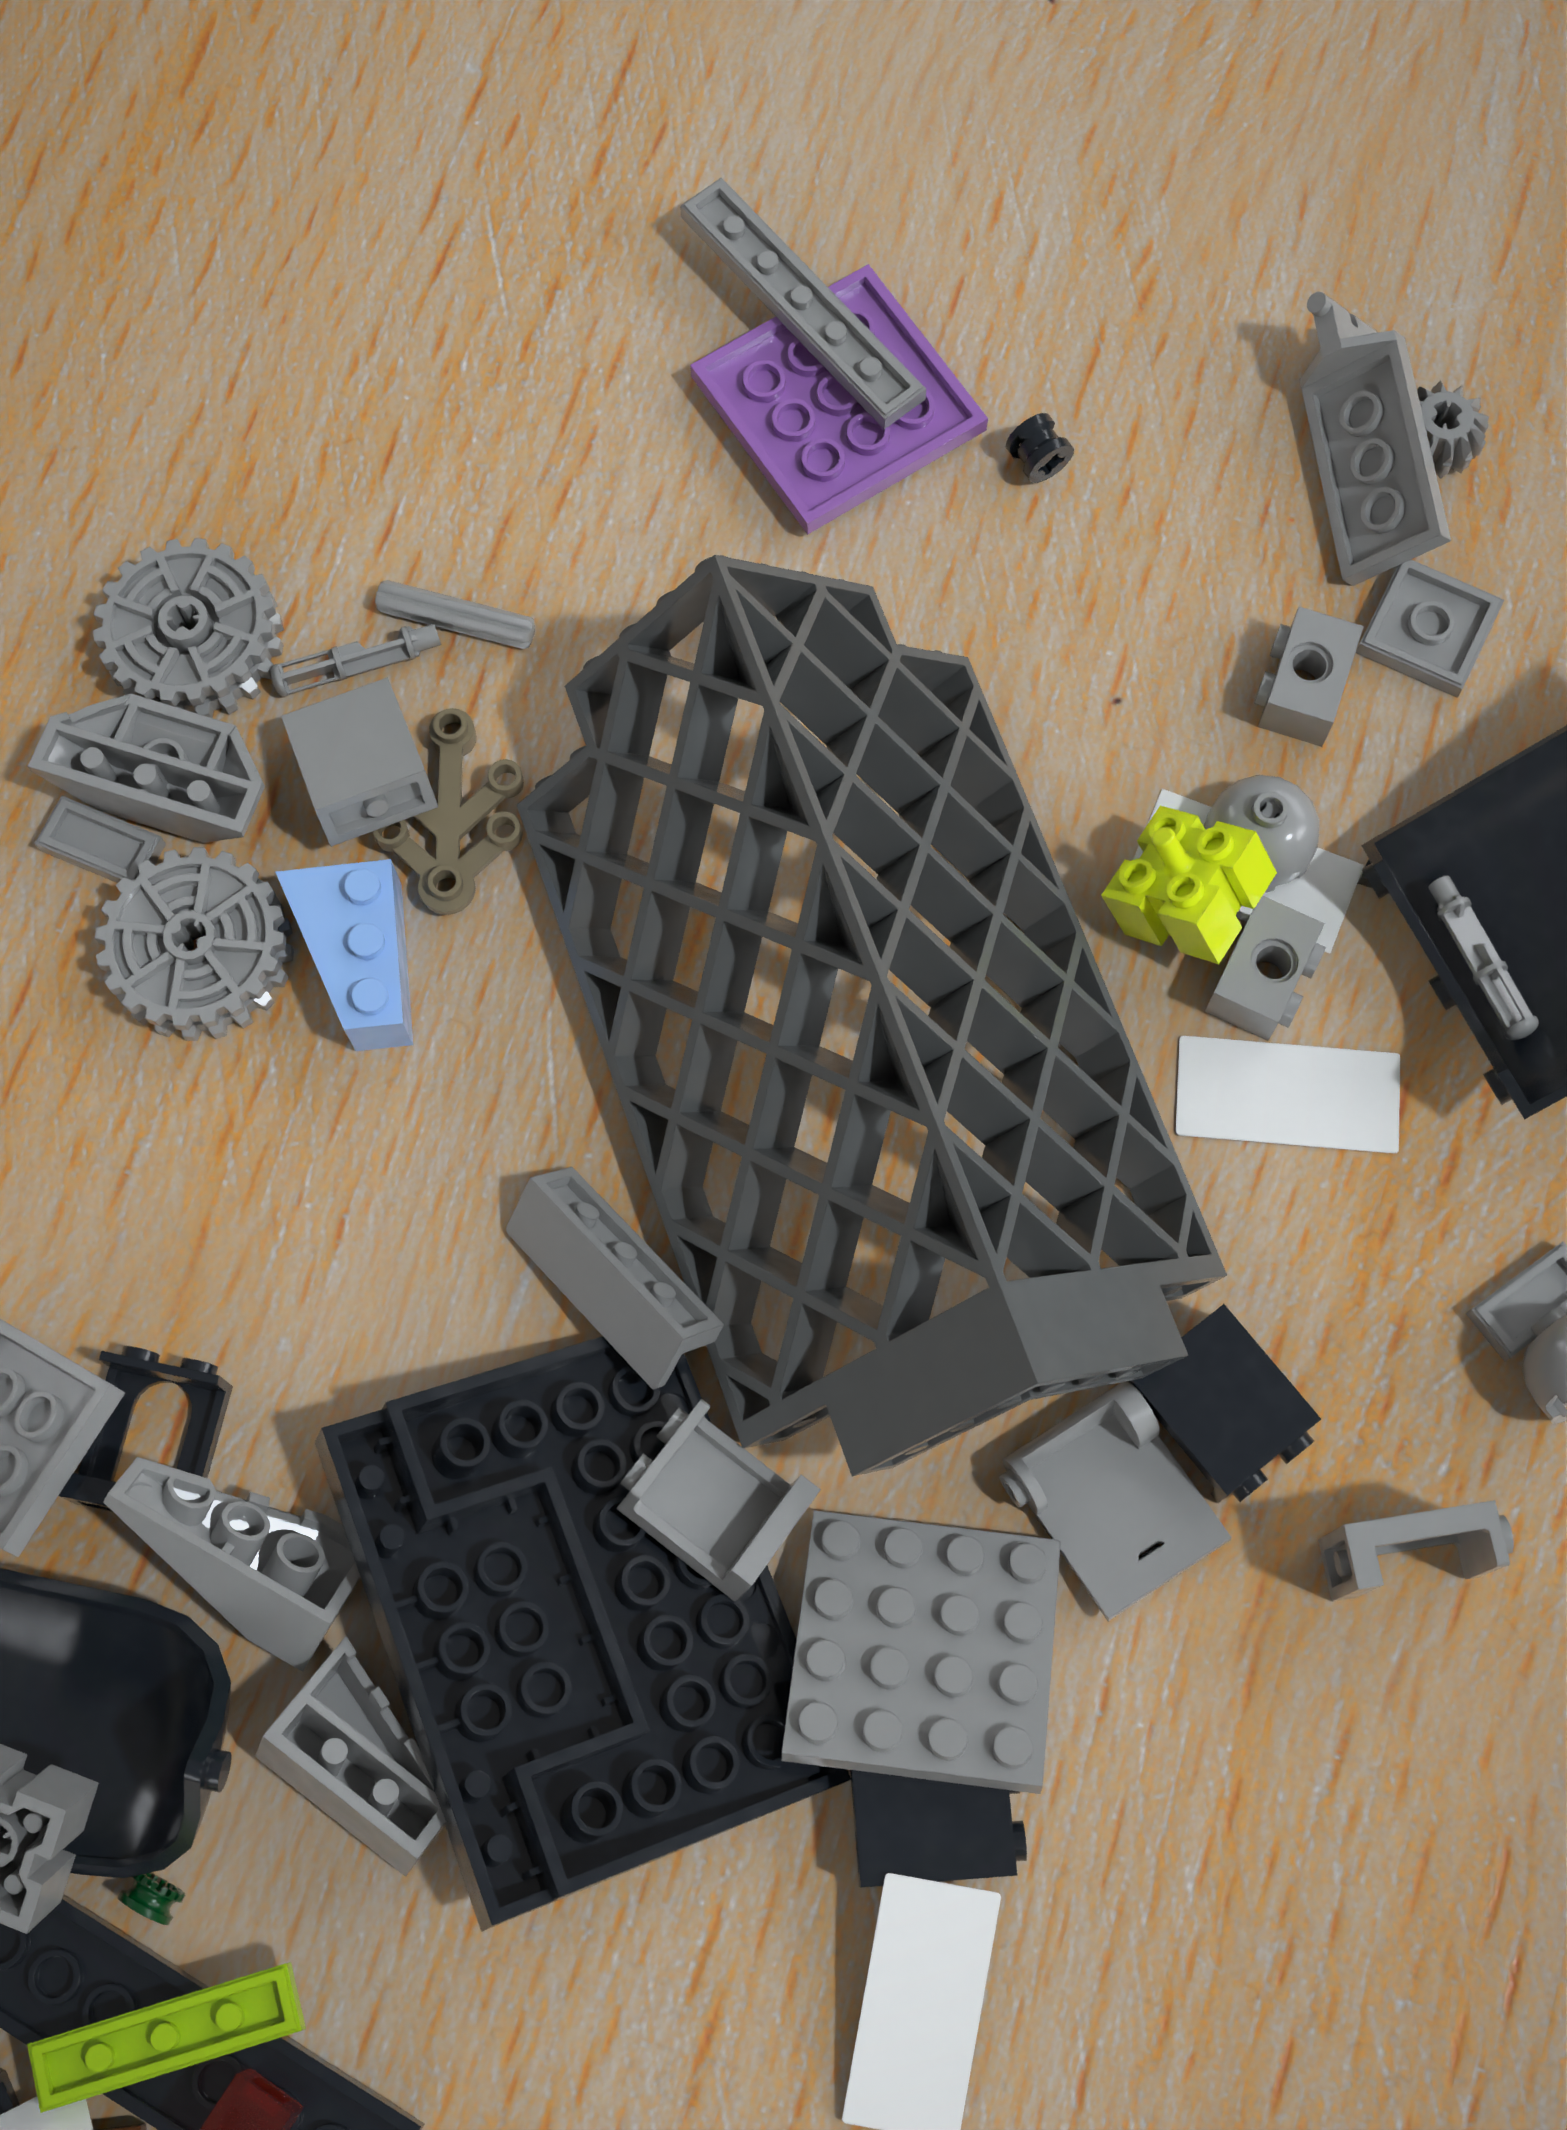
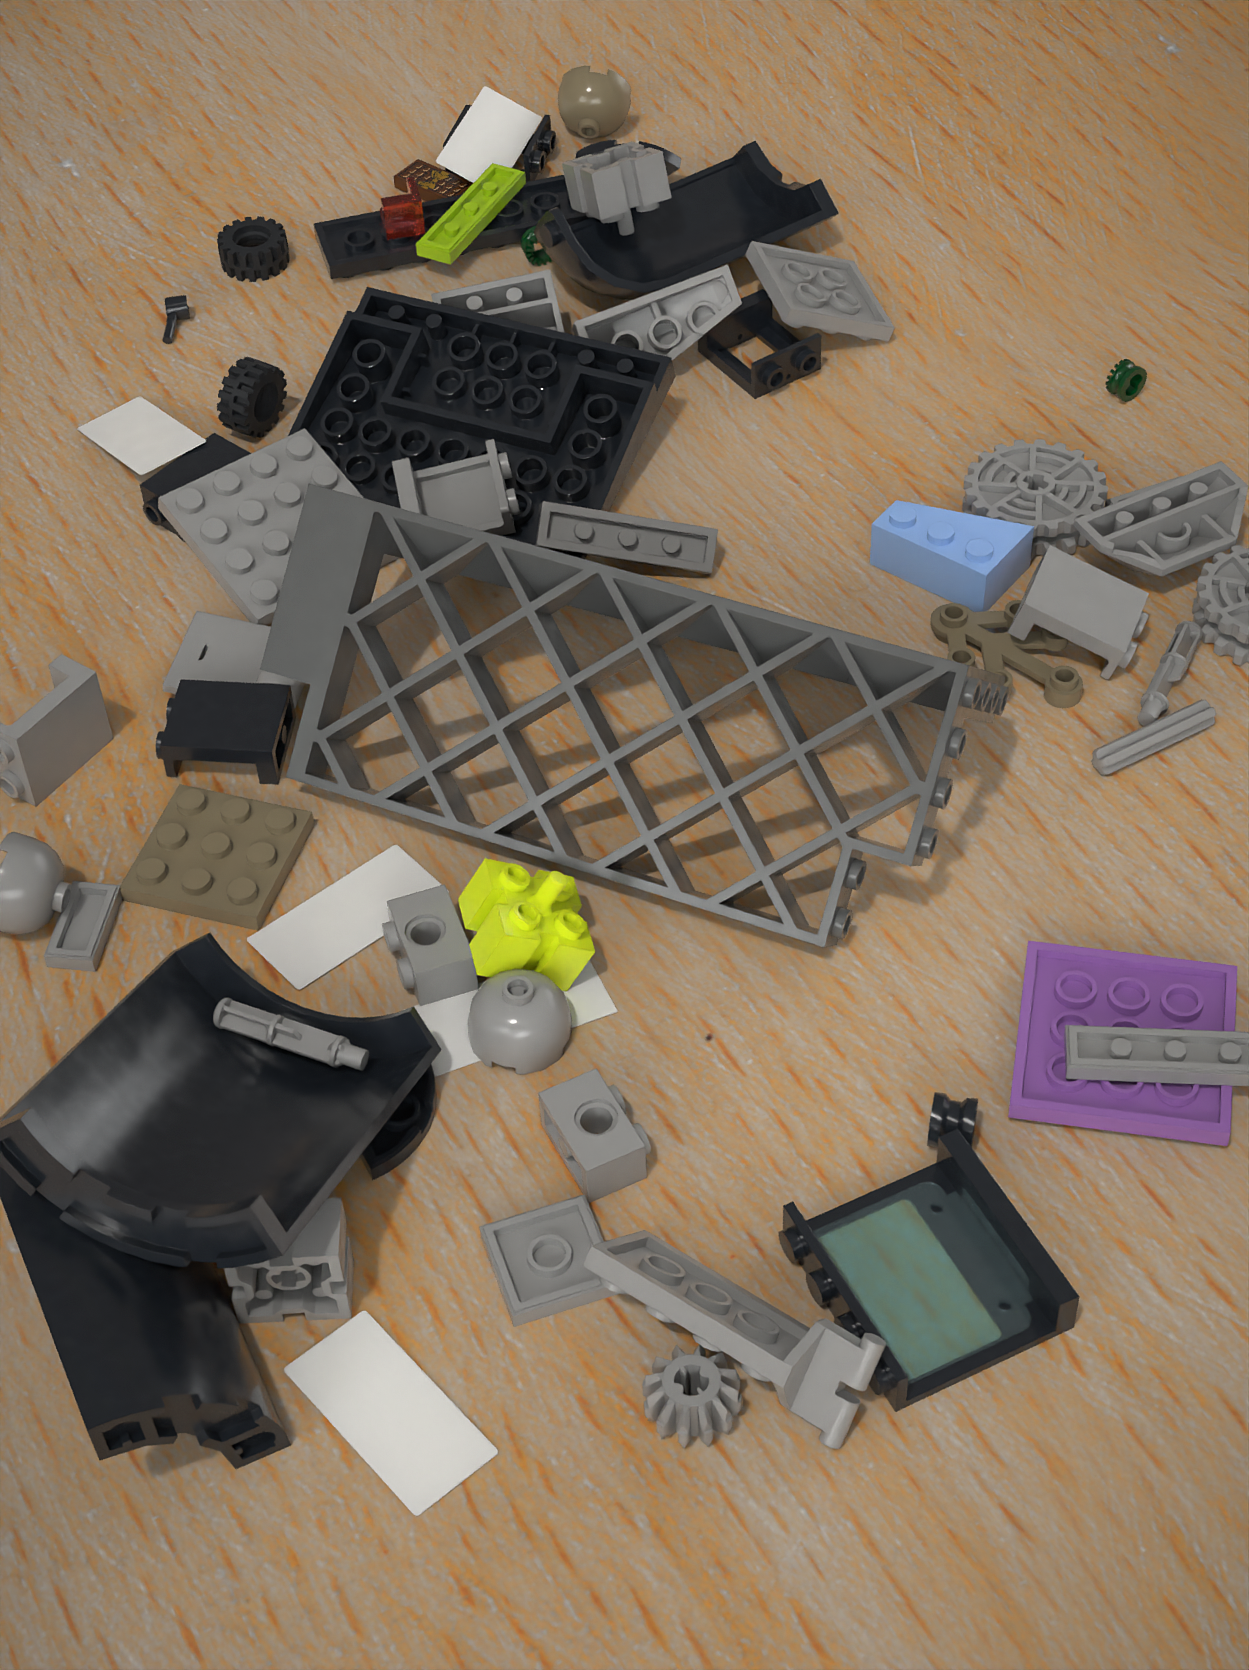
camera: 135 degrees right, 25 degrees down
none -> dark tan plate [119,784,314,931]
none -> black tyre [217,357,287,438]
none -> panel [778,1129,1080,1412]

